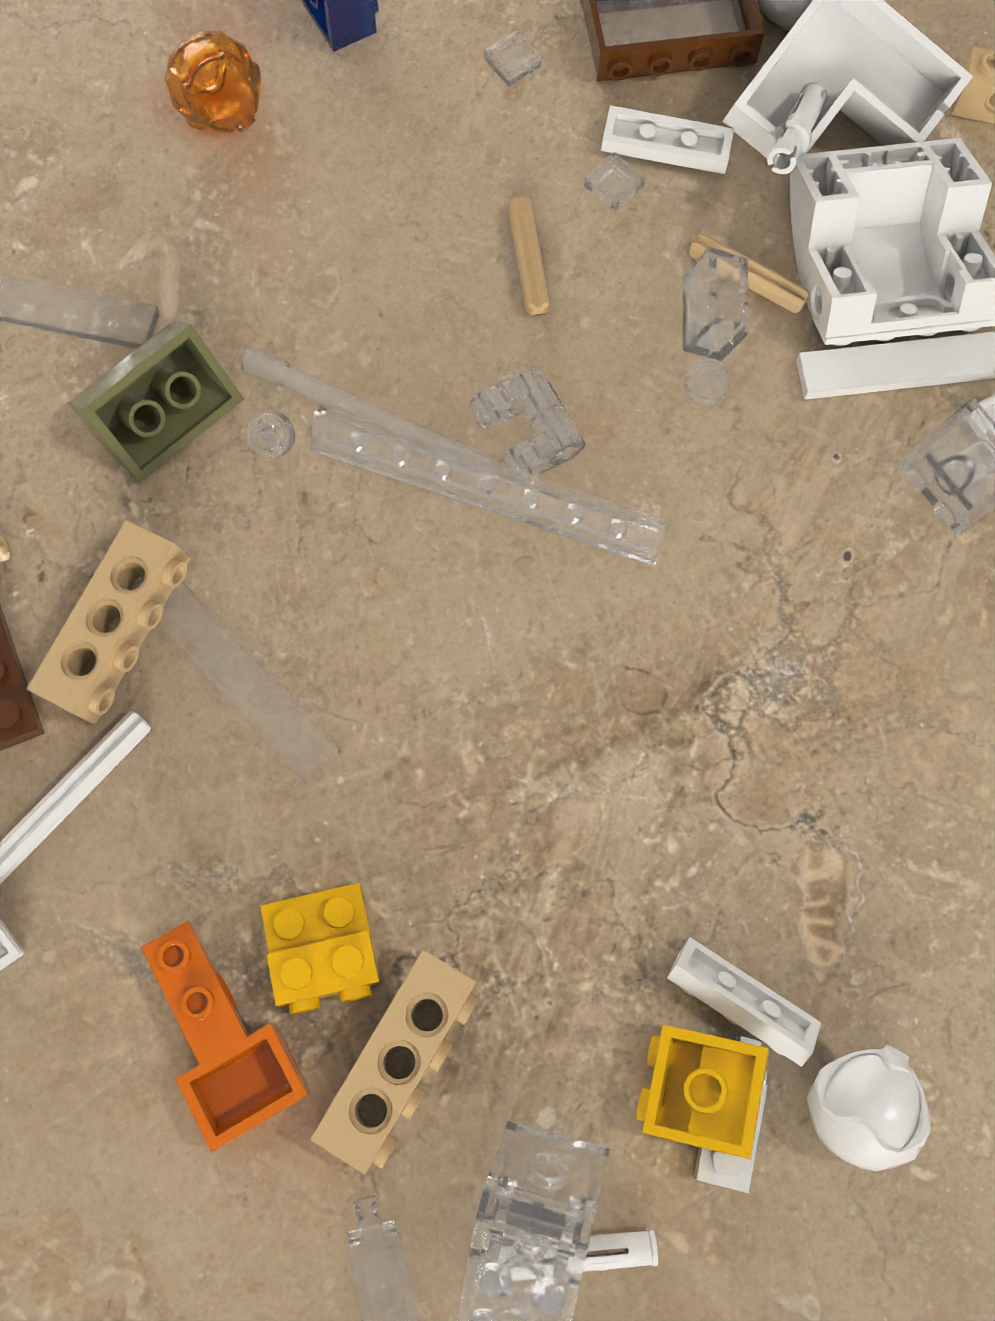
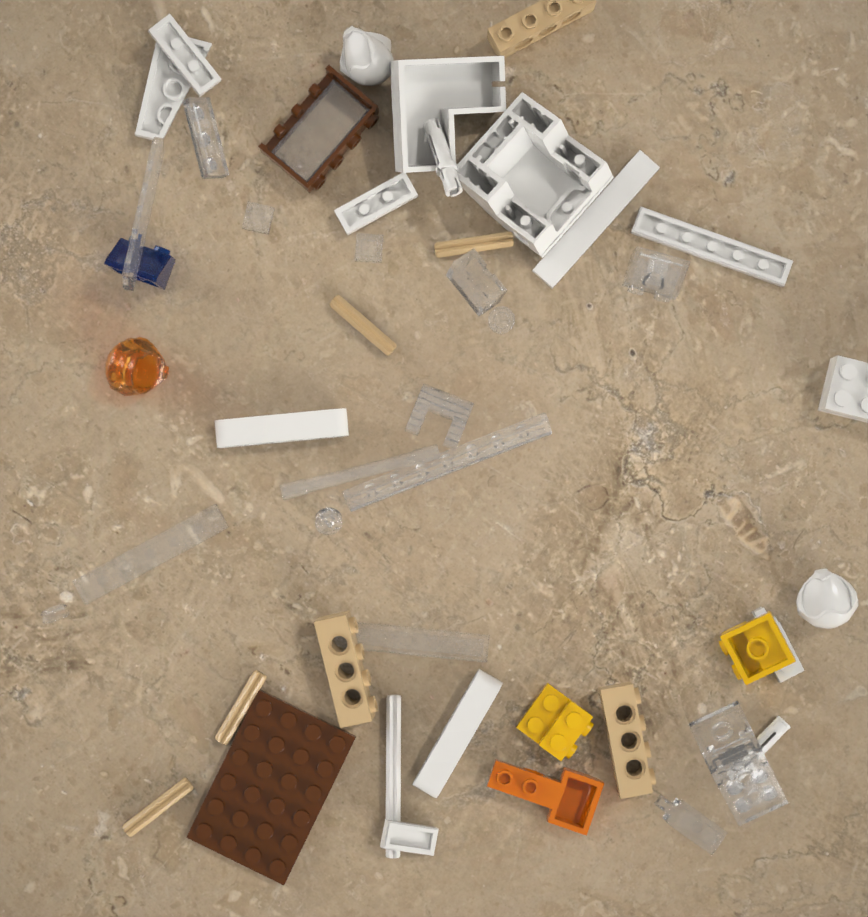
camera: 30 degrees left, 15 degrees up
olive slope [68,320,244,483] -> none
white plate [667,937,821,1067] -> none
none -> white beam [215,408,349,448]
none -> white beam [412,669,503,798]

